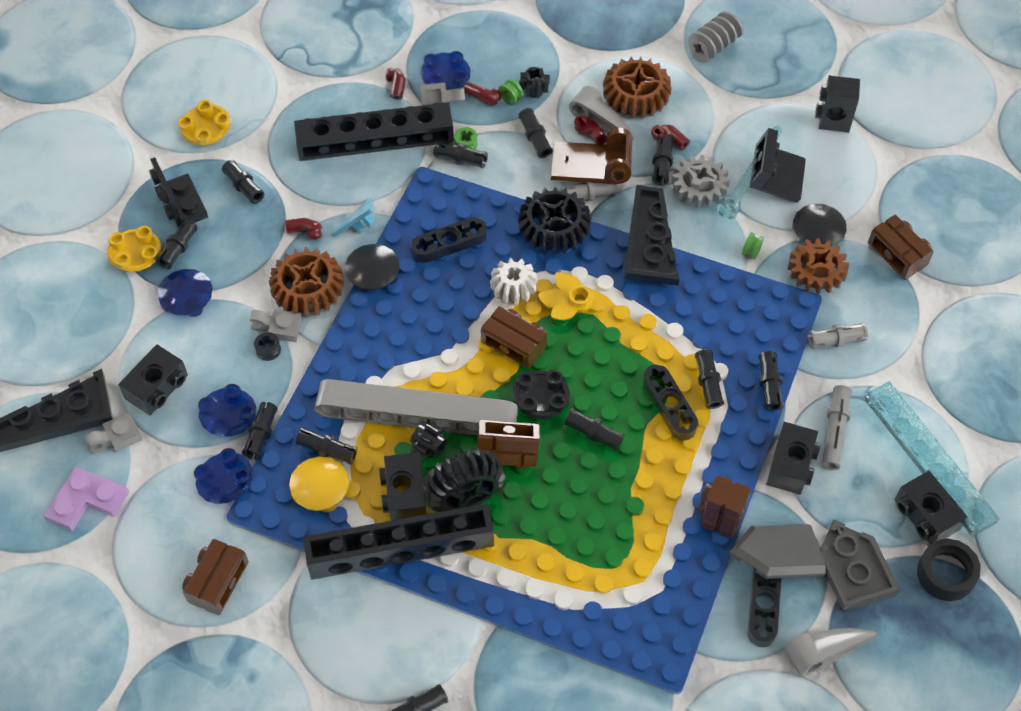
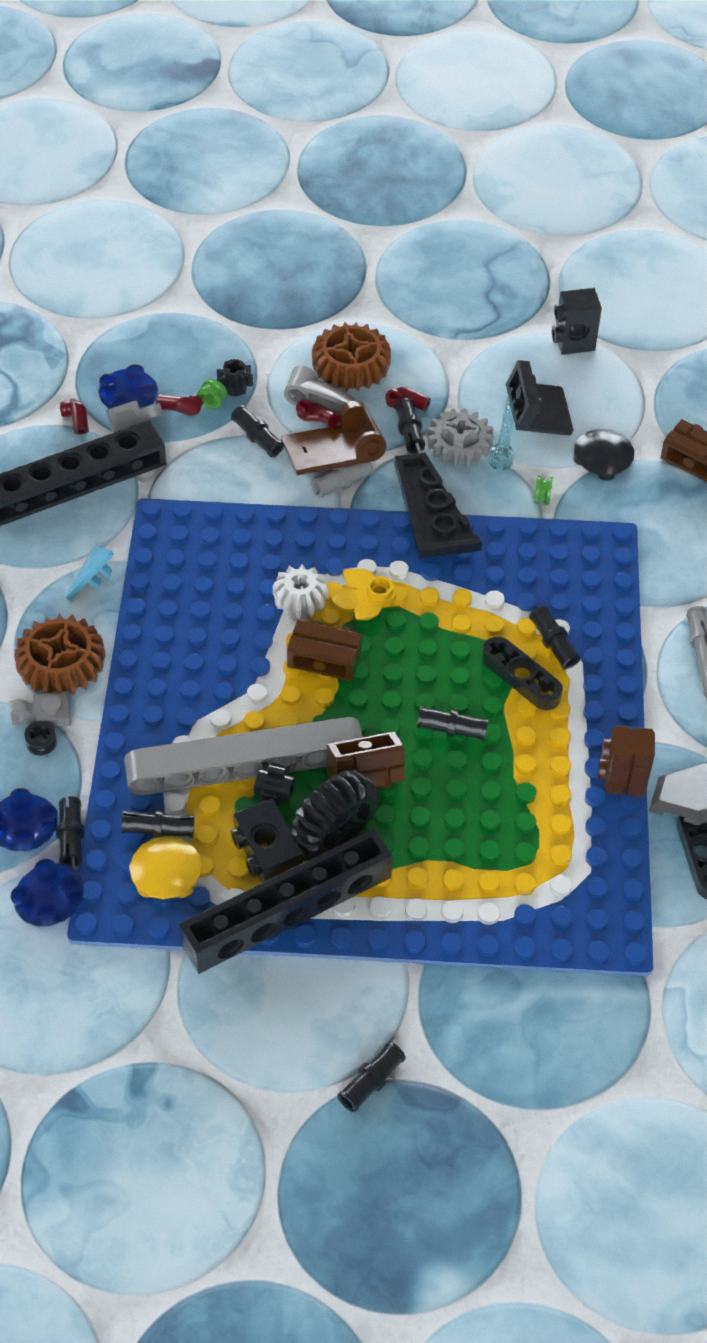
camera: 20 degrees left, 5 degrees down
reddish brown brick [182,539,249,615] -> none
dark red arm [285,218,323,240] -> none
black dish [345,244,400,293] -> none
black beam [411,217,487,263] -> none
black pin [433,140,488,168] -> none
bright green bush [454,127,477,150] -> none
black dish [512,370,570,419] -> none
black gear [518,186,591,256] -> none
light grey piece [688,11,744,63] -> none
black pin [758,351,783,411] -> none
black brick [766,421,821,495] -> none
dark orange gear [787,238,849,294] -> none
light grey pin [808,323,868,349] -> none

